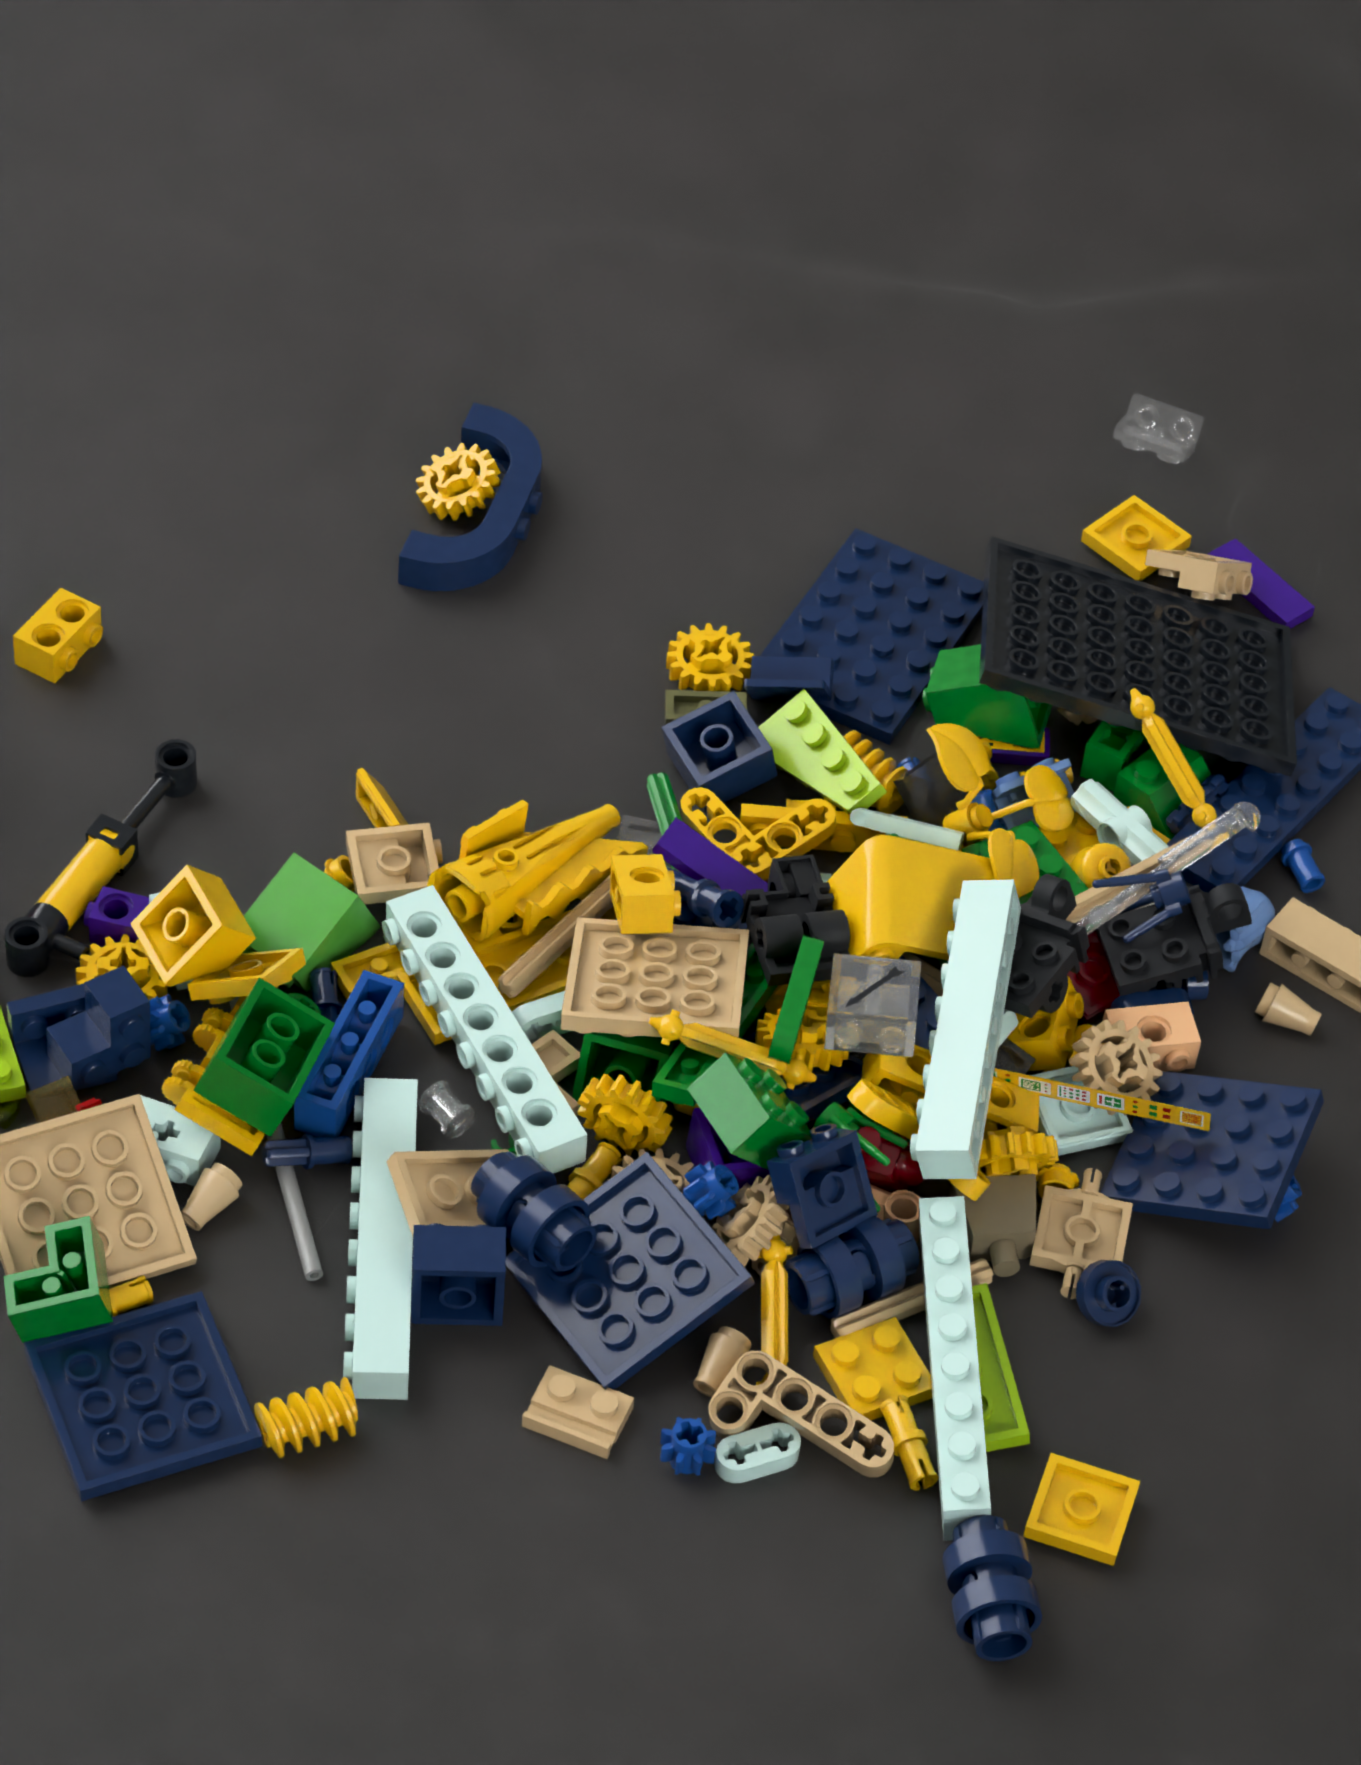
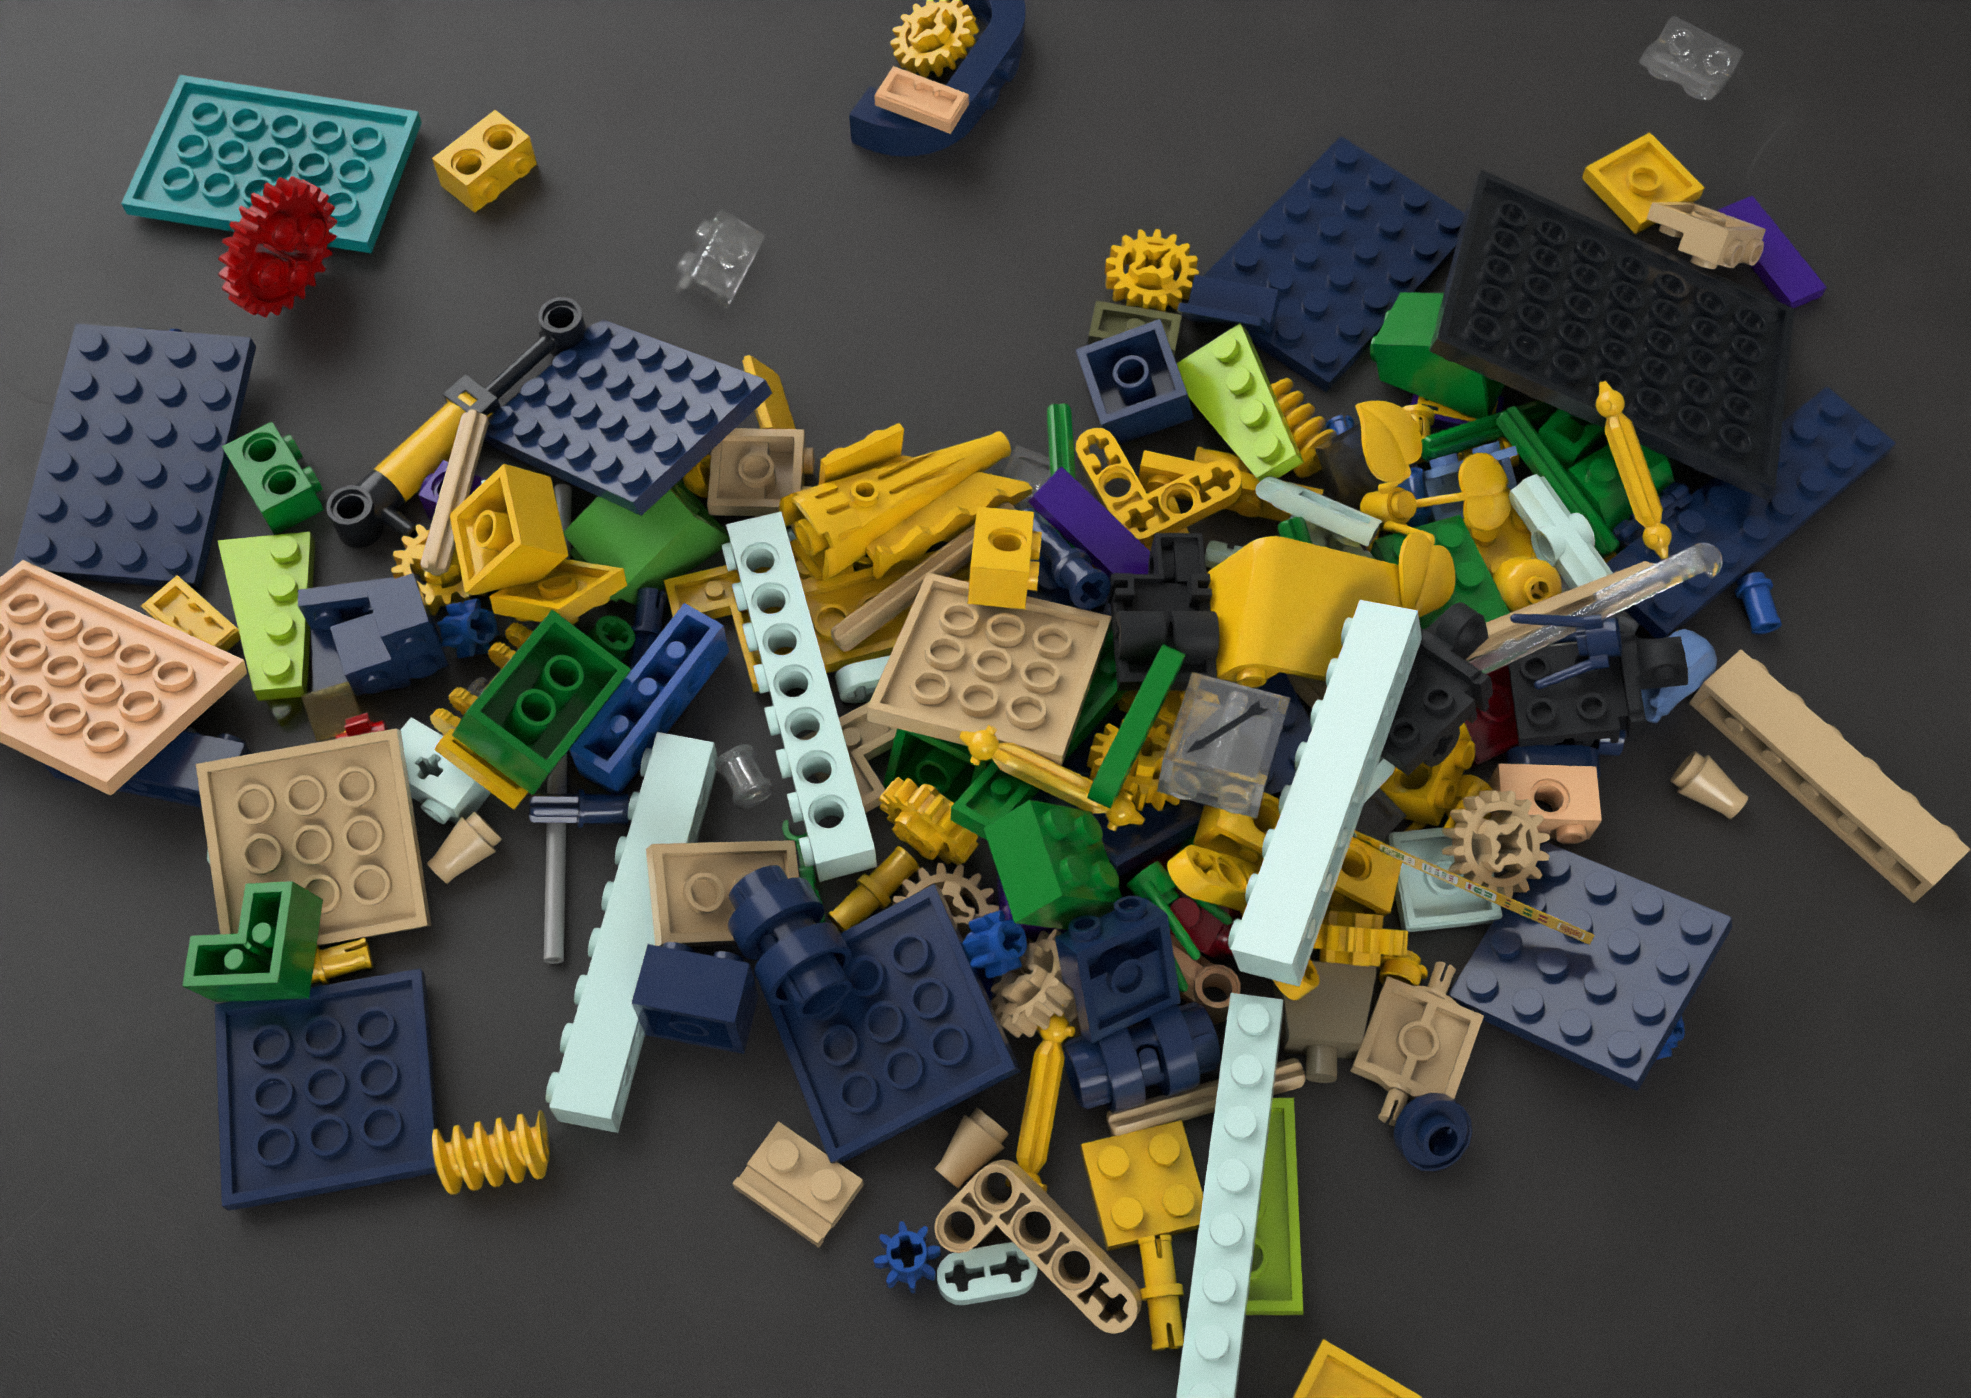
camera: 15 degrees right, 15 degrees up
none -> tan axle [421,409,489,576]
none -> dark blue plate [484,319,772,516]
none -> clear bracket [674,208,765,308]
none -> light nougat plate [875,66,969,134]
none -> green axle [1422,399,1559,462]
none -> green axle [1496,406,1620,559]

